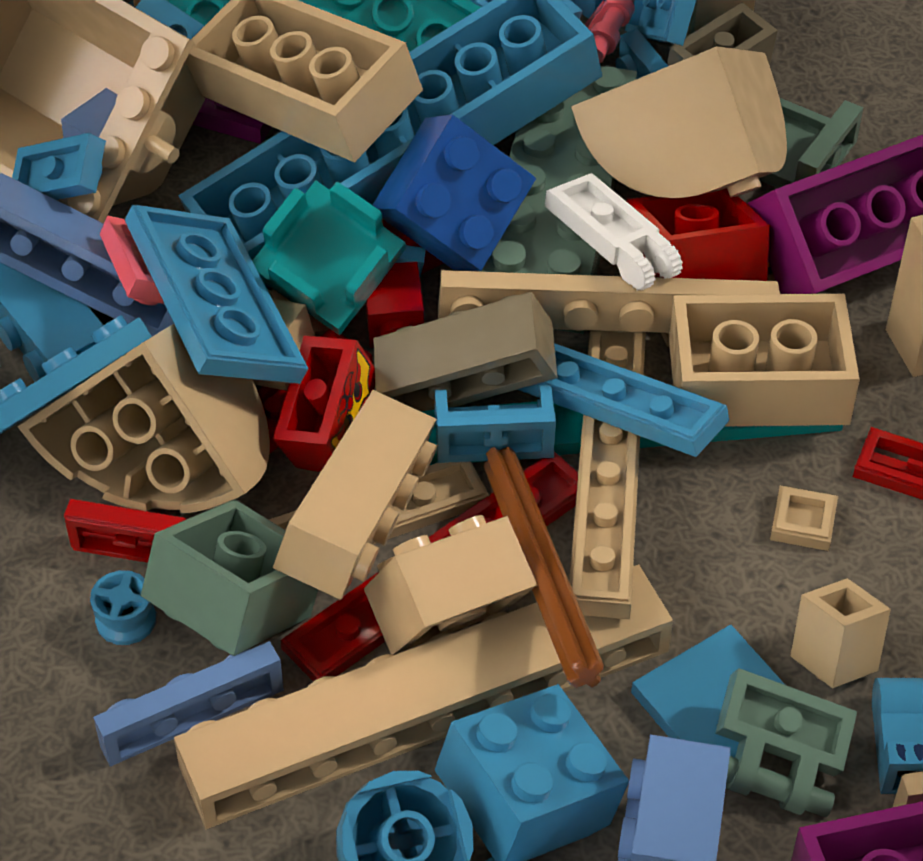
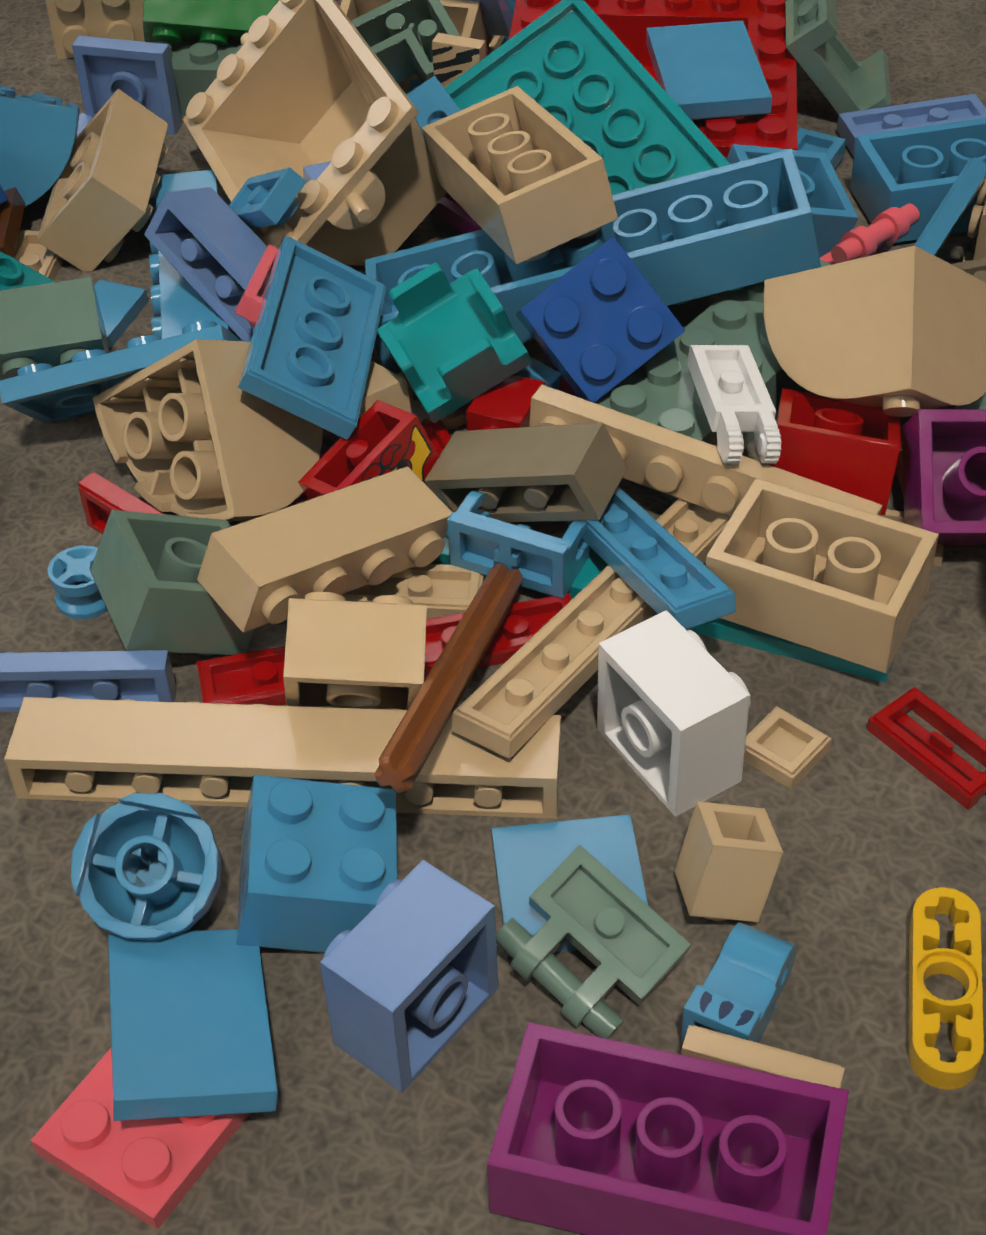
camera: 30 degrees right, 5 degrees down
none -> white brick [597,610,751,817]

